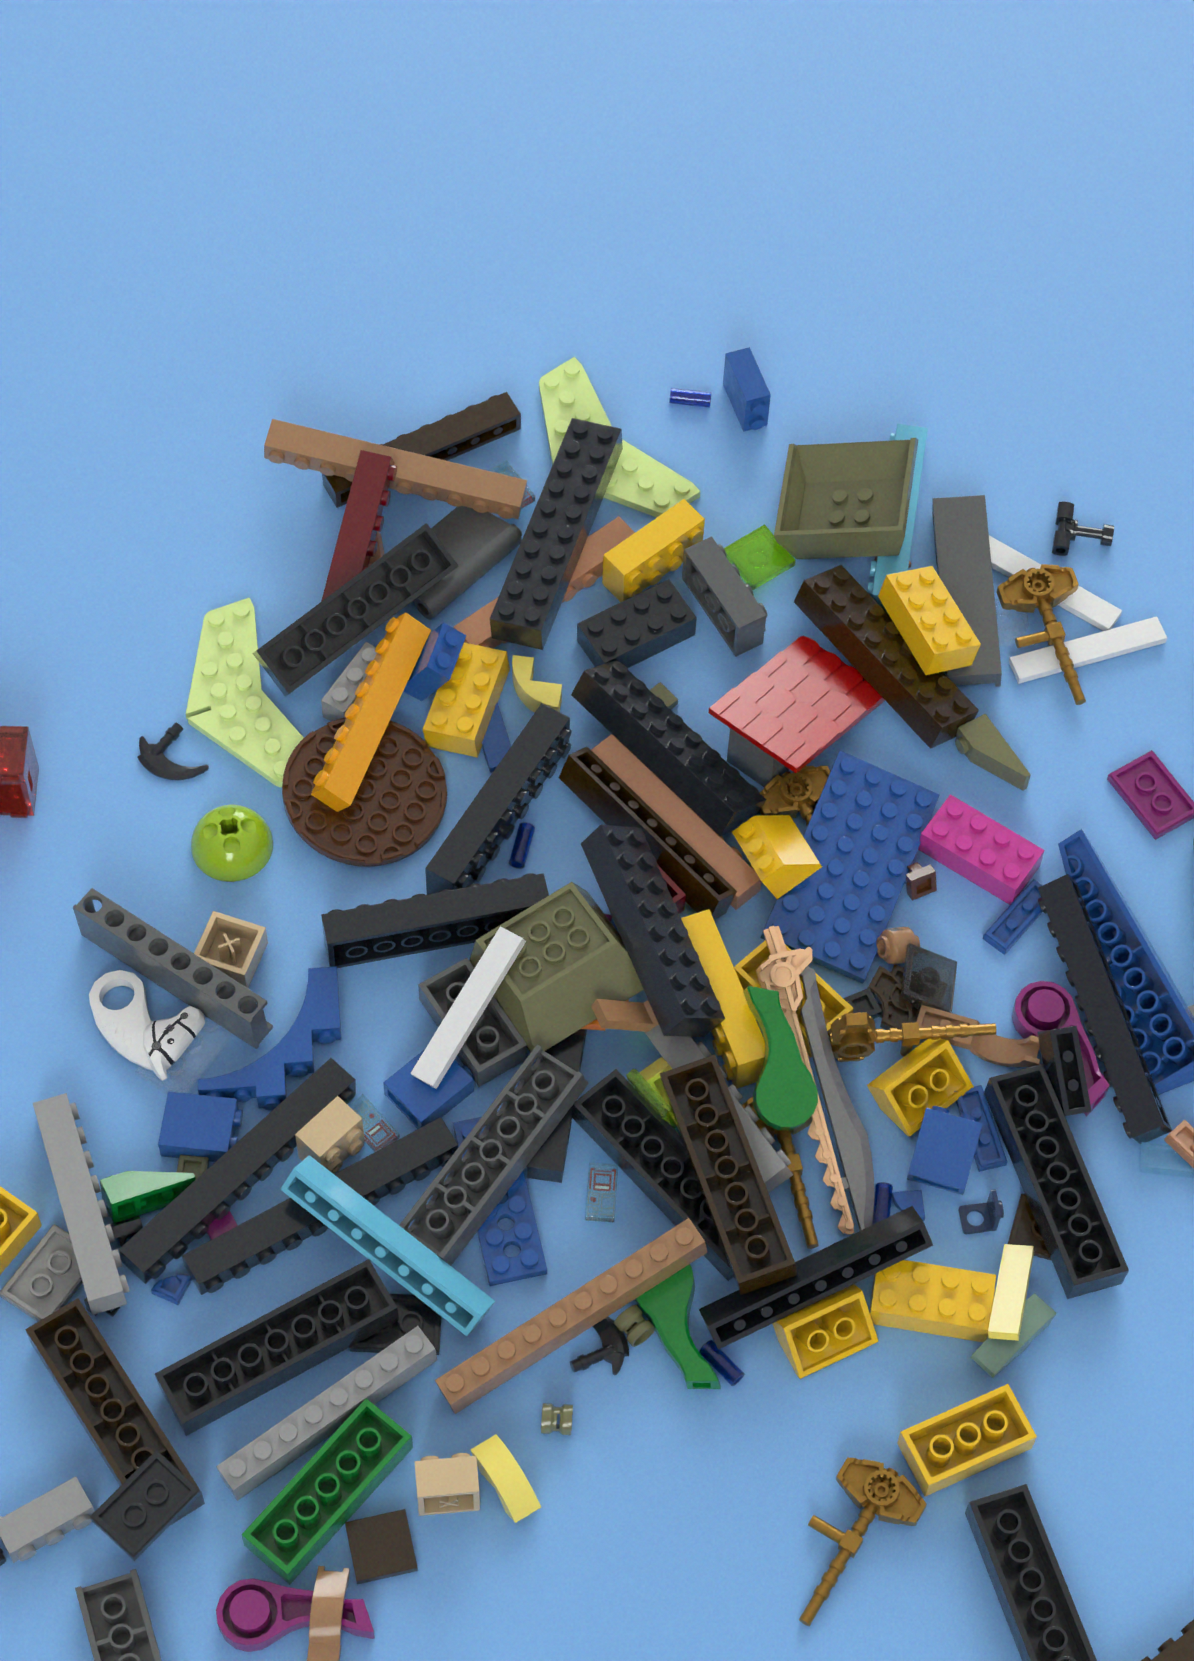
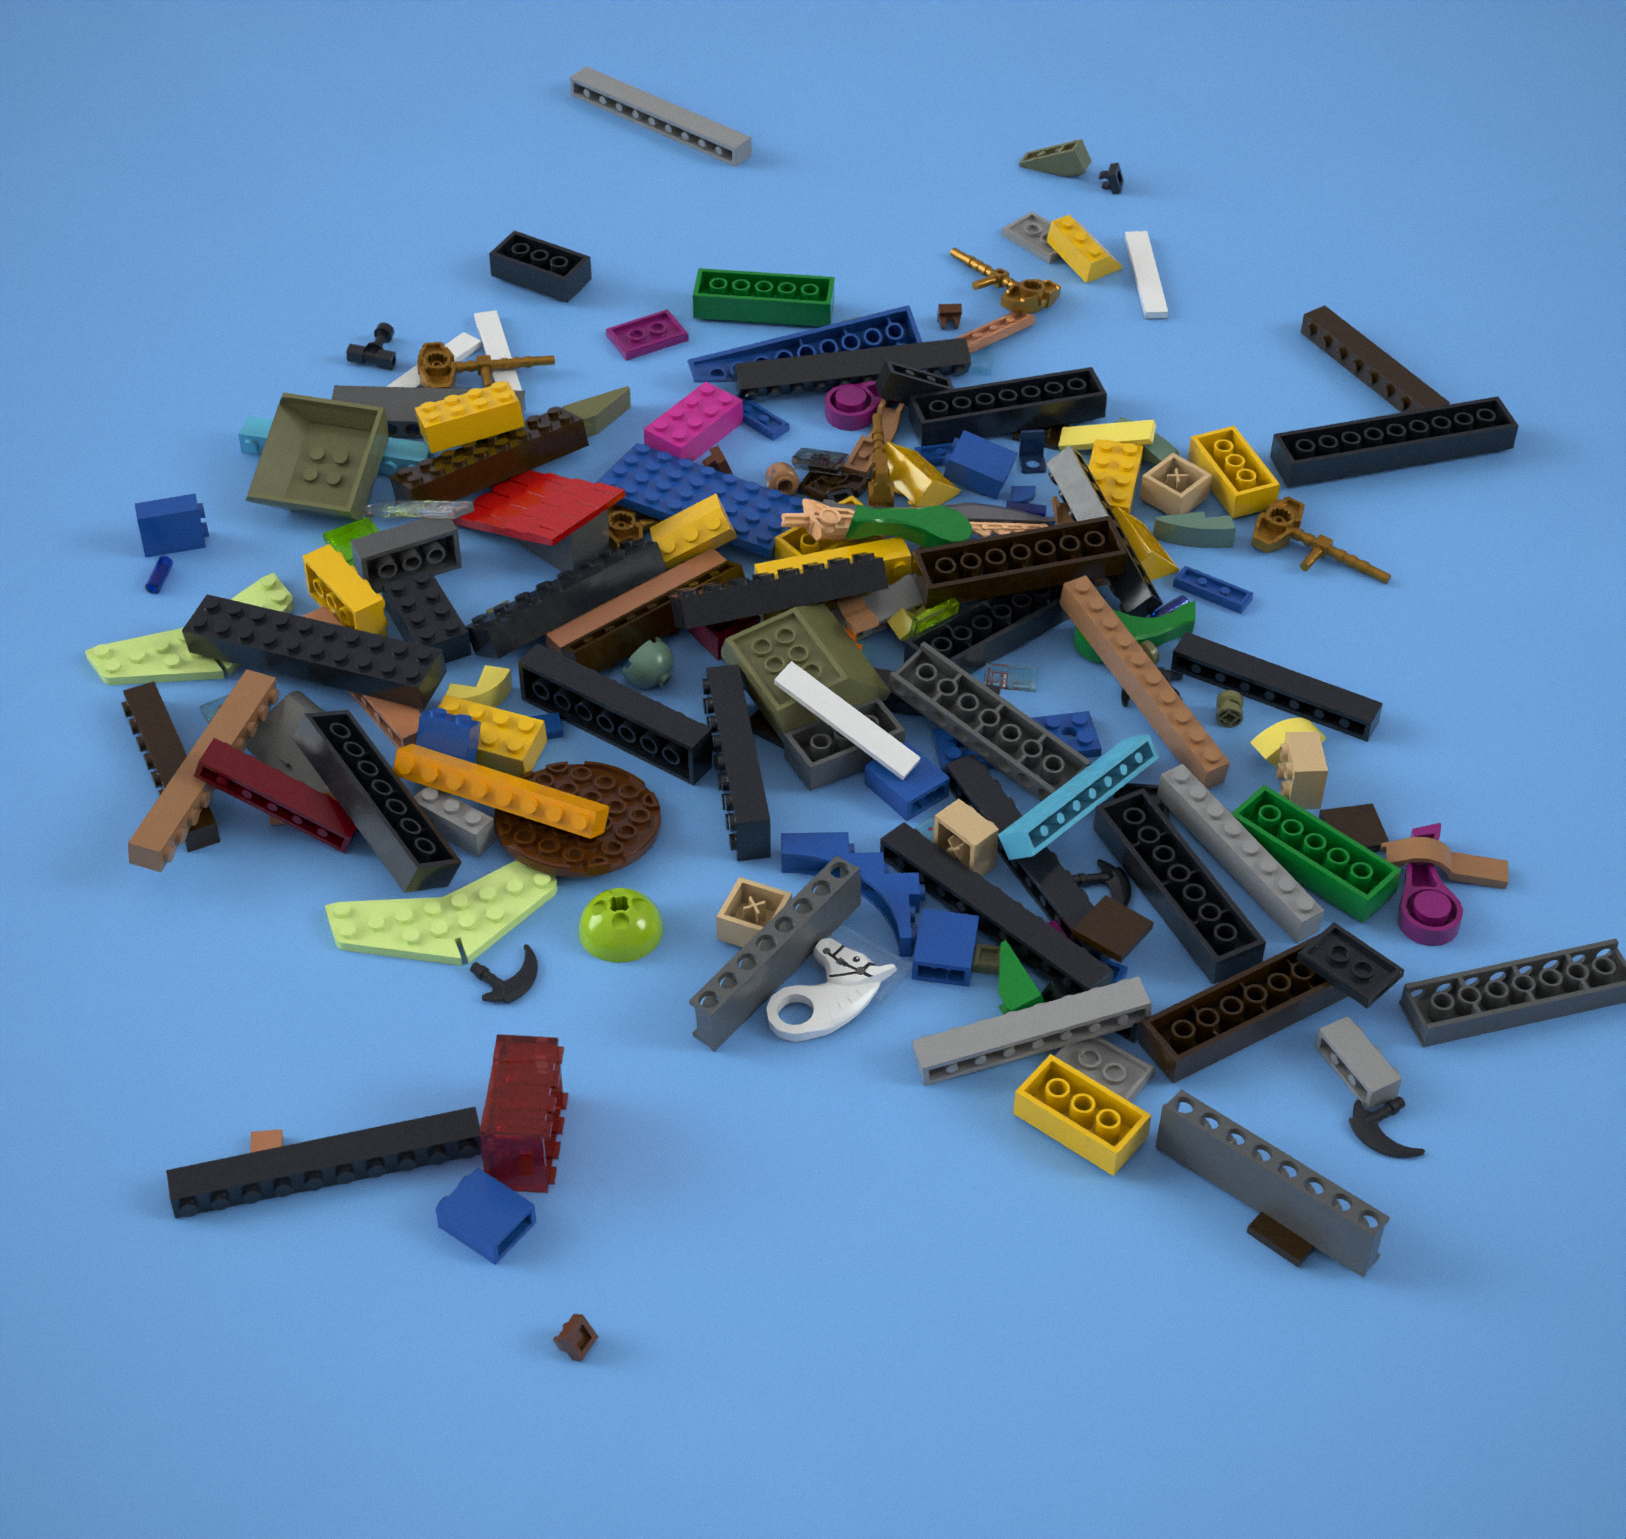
camera: 85 degrees left, 15 degrees down
none -> clear tile [363,500,475,519]
none -> sand green cylinder [622,637,674,689]
none -> black piece [1072,859,1131,907]
none -> dark brown tile [1072,895,1154,963]
none -> tan brick [1140,453,1212,515]
none -> sand green slope [1153,511,1236,548]
none -> black brick [1171,632,1383,742]
none -> blue tile [1173,566,1254,614]

